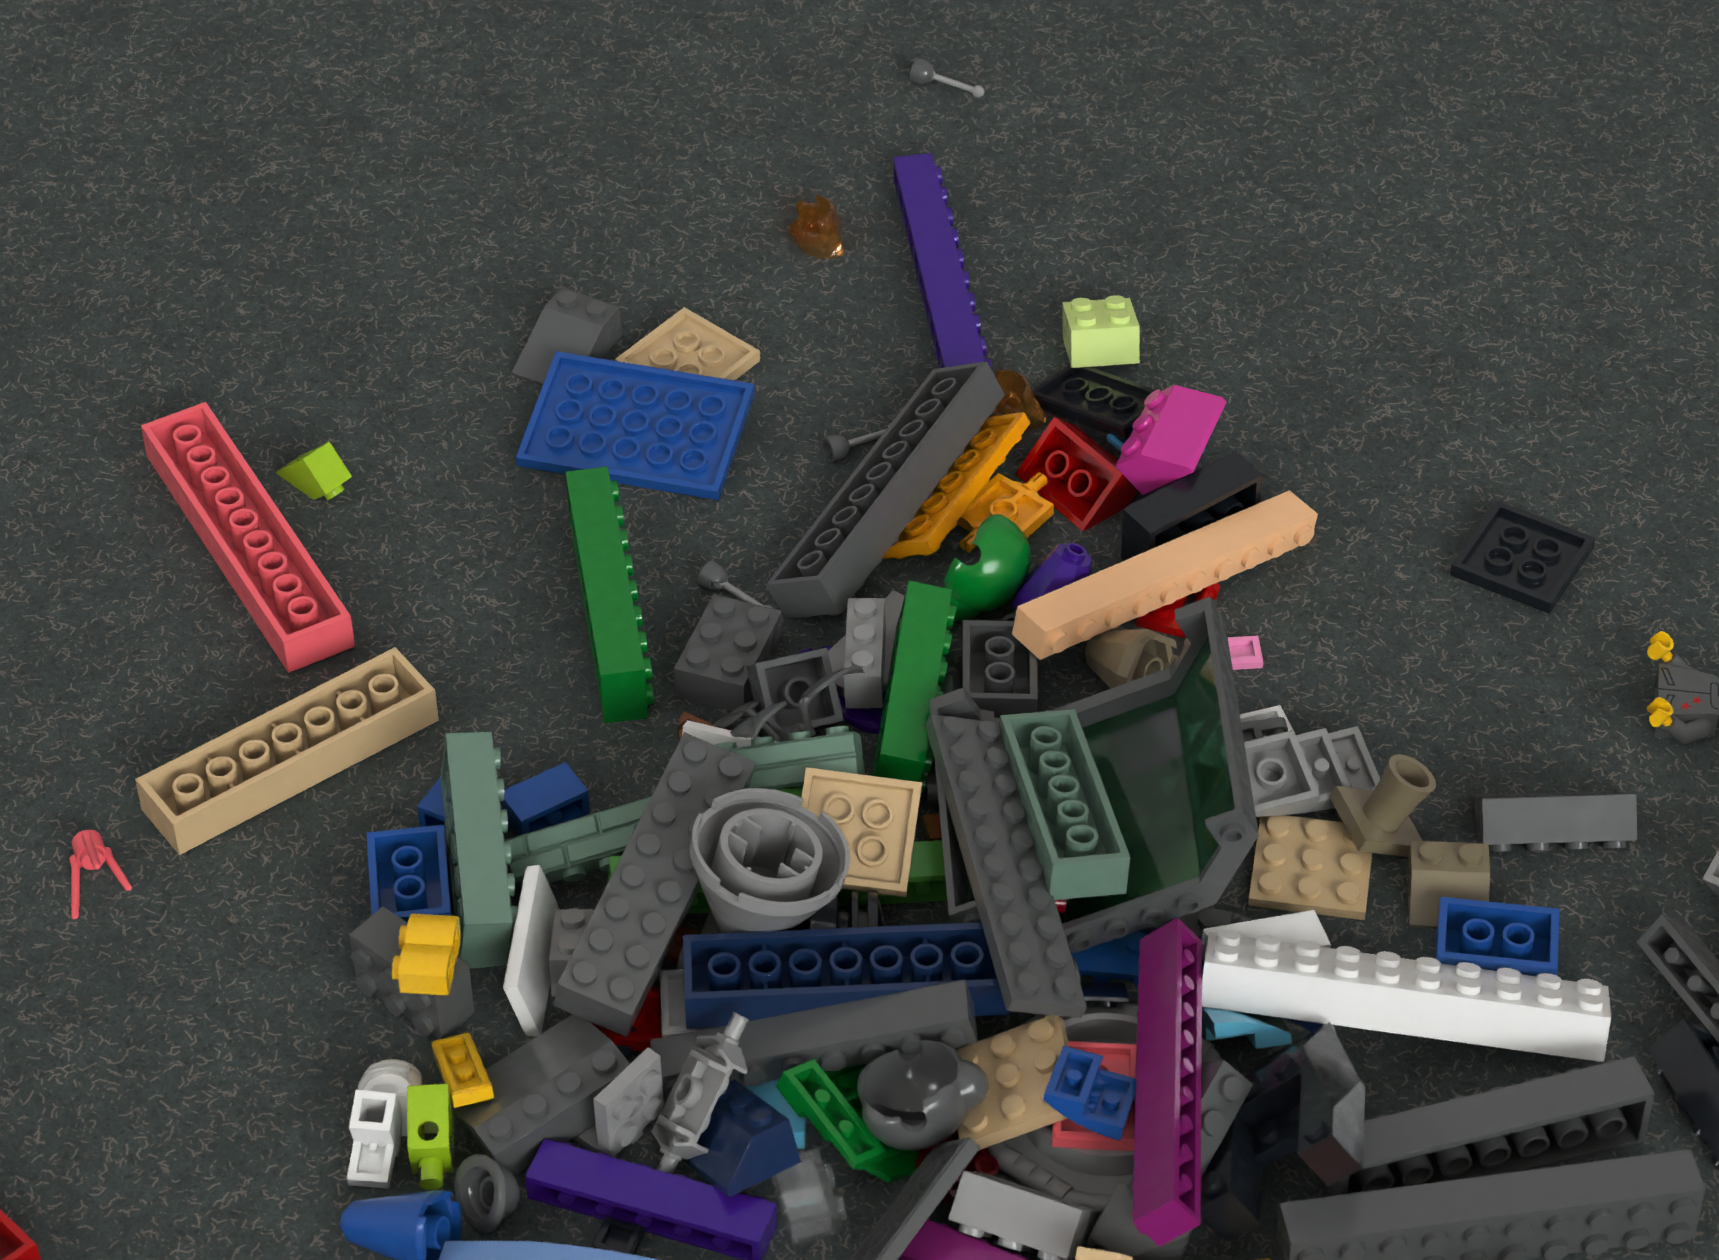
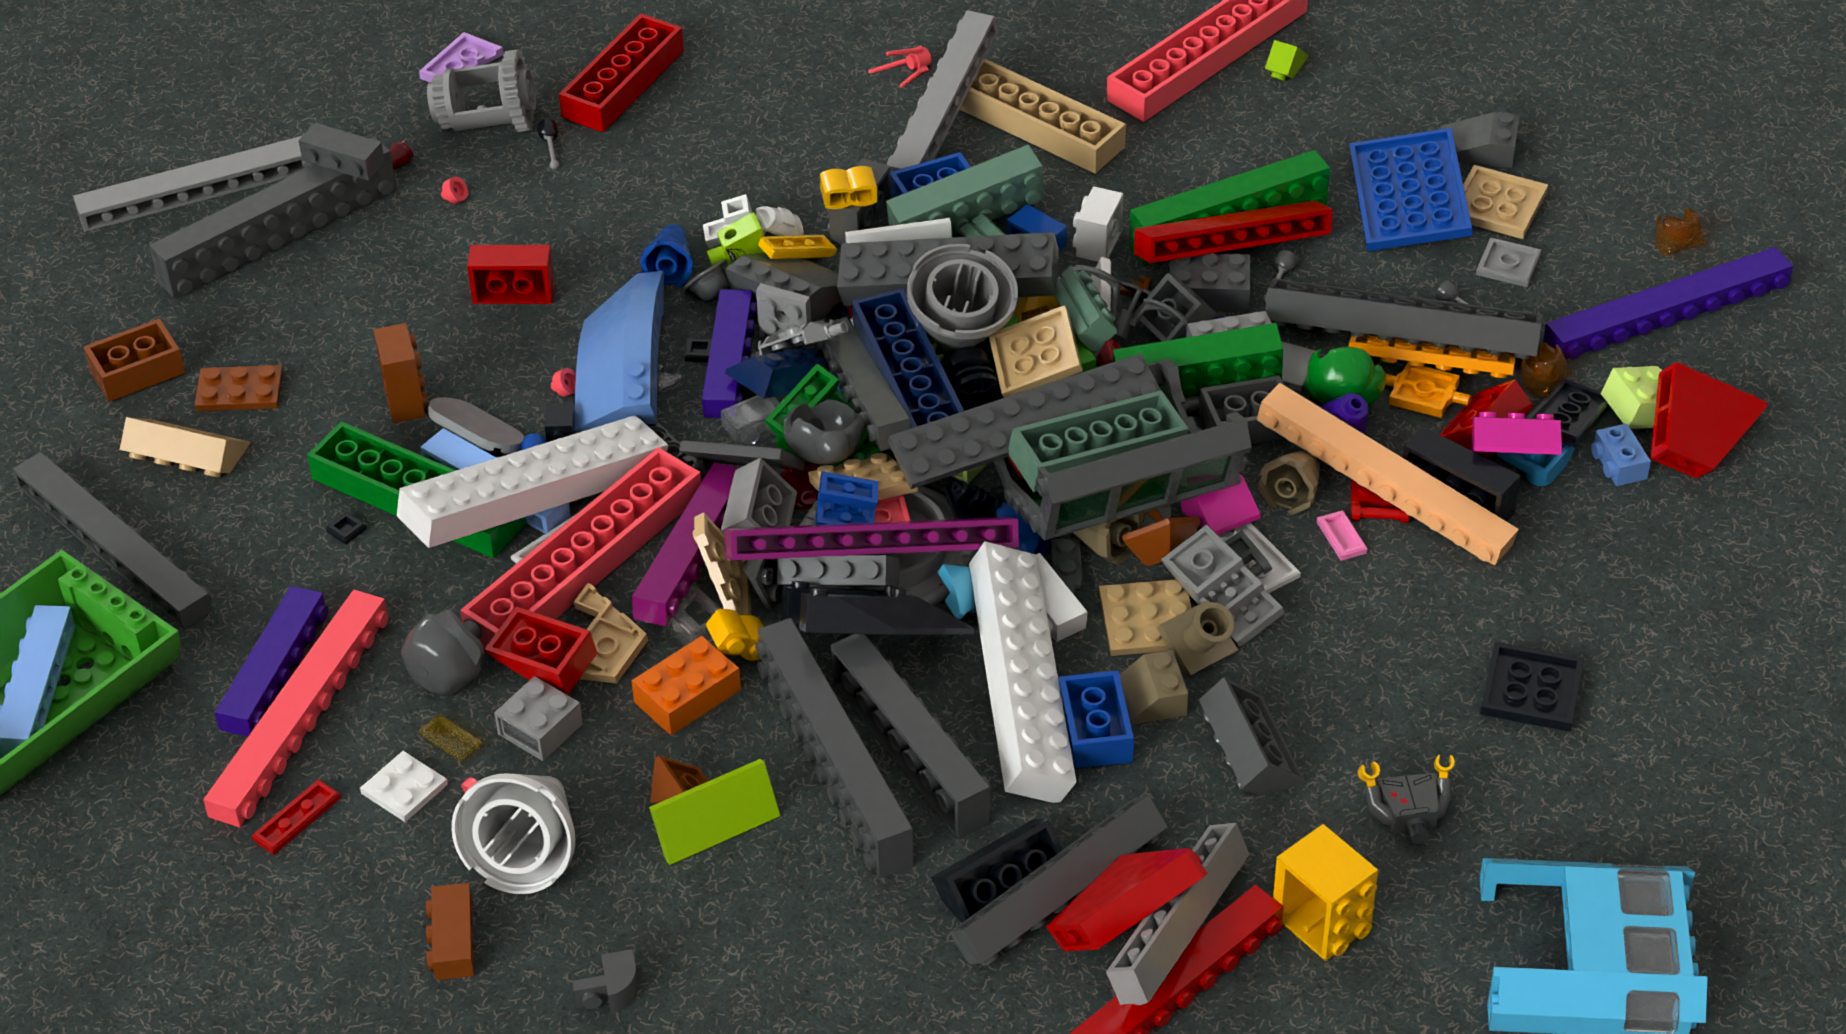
camera: 75 degrees right, 0 degrees up
none -> light grey brick [887,10,998,172]
none -> white brick [1073,186,1123,262]
none -> red brick [1134,200,1333,263]
none -> light grey tile [1476,238,1542,287]
none -> medium blue brick [1591,424,1651,486]
none -> red slope [1650,362,1767,478]

